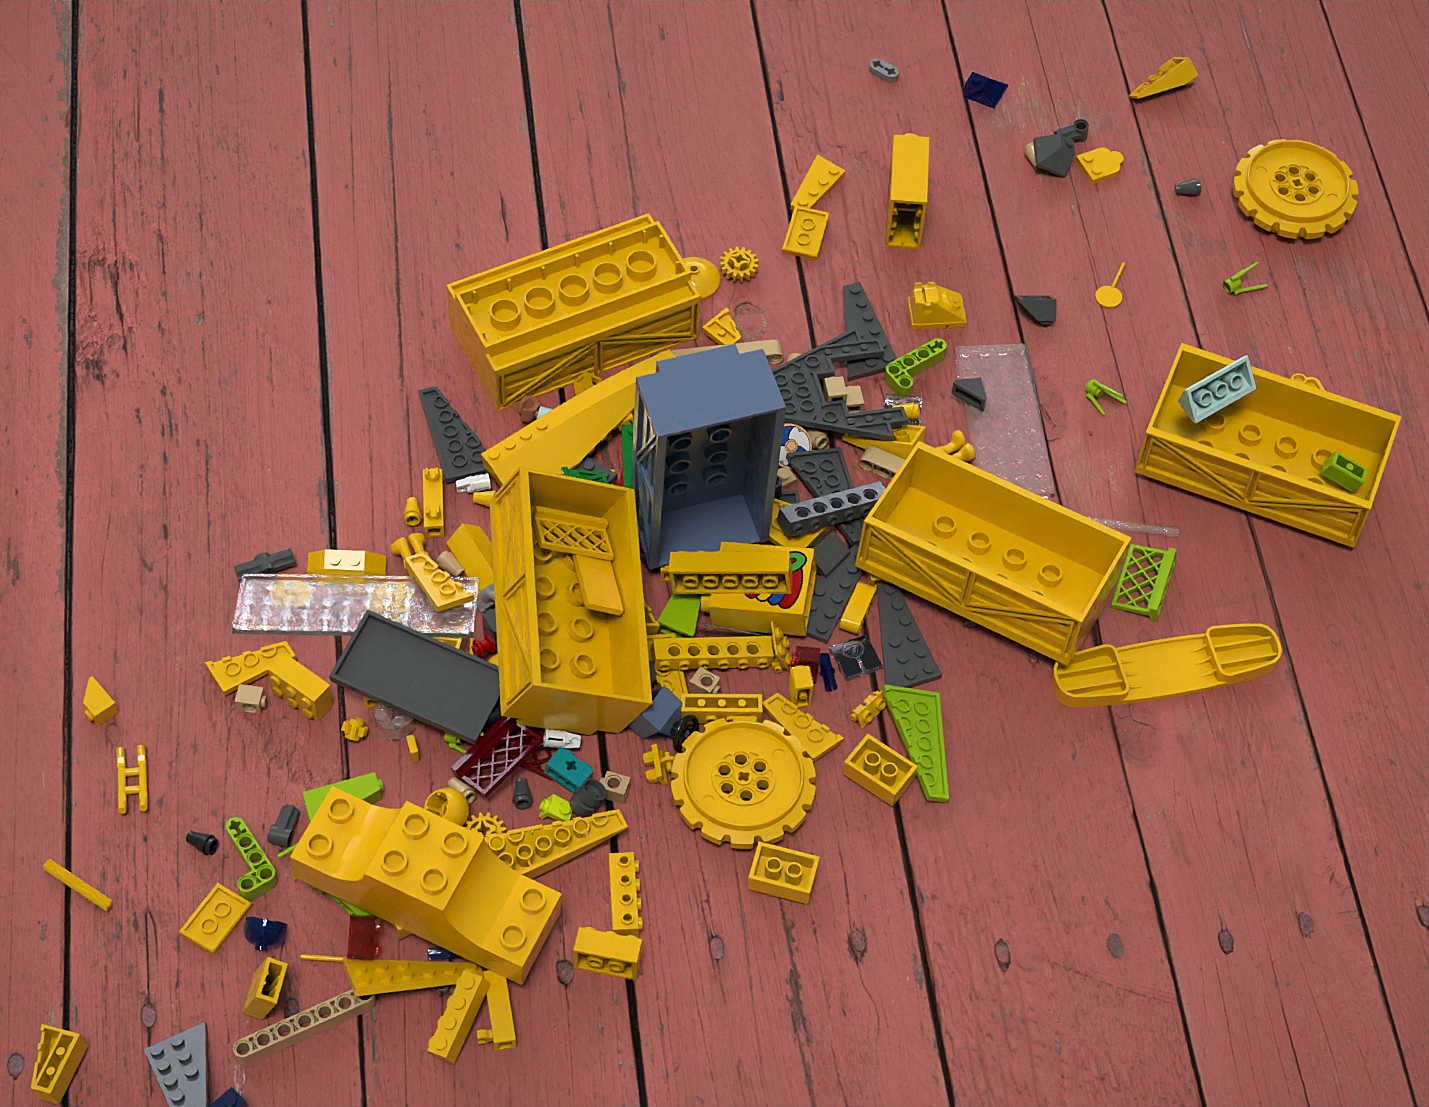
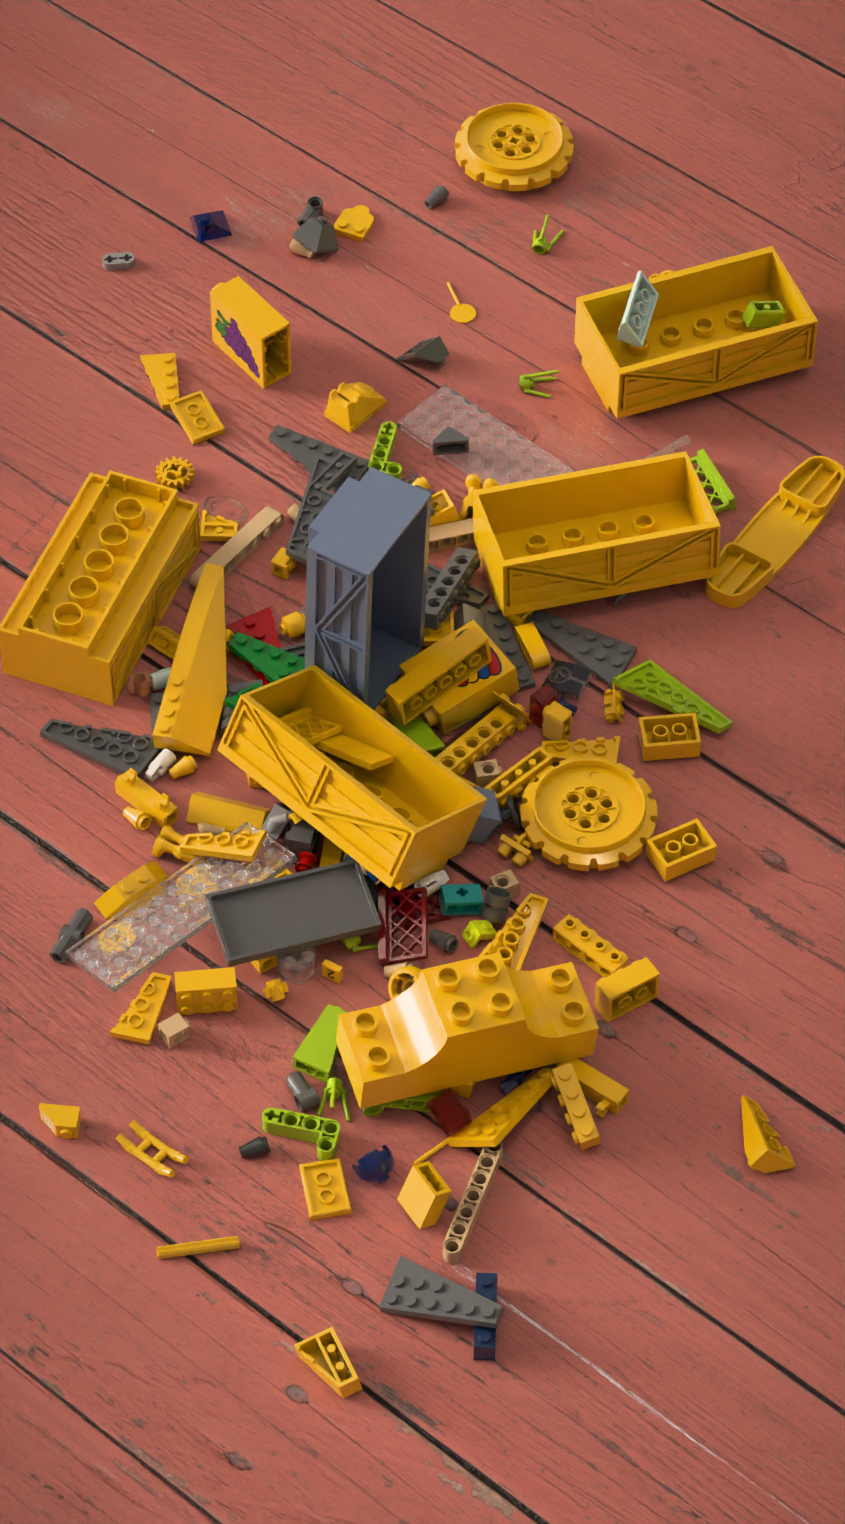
camera: 40 degrees left, 5 degrees down
yellow wedge [1129,57,1199,99] -> none

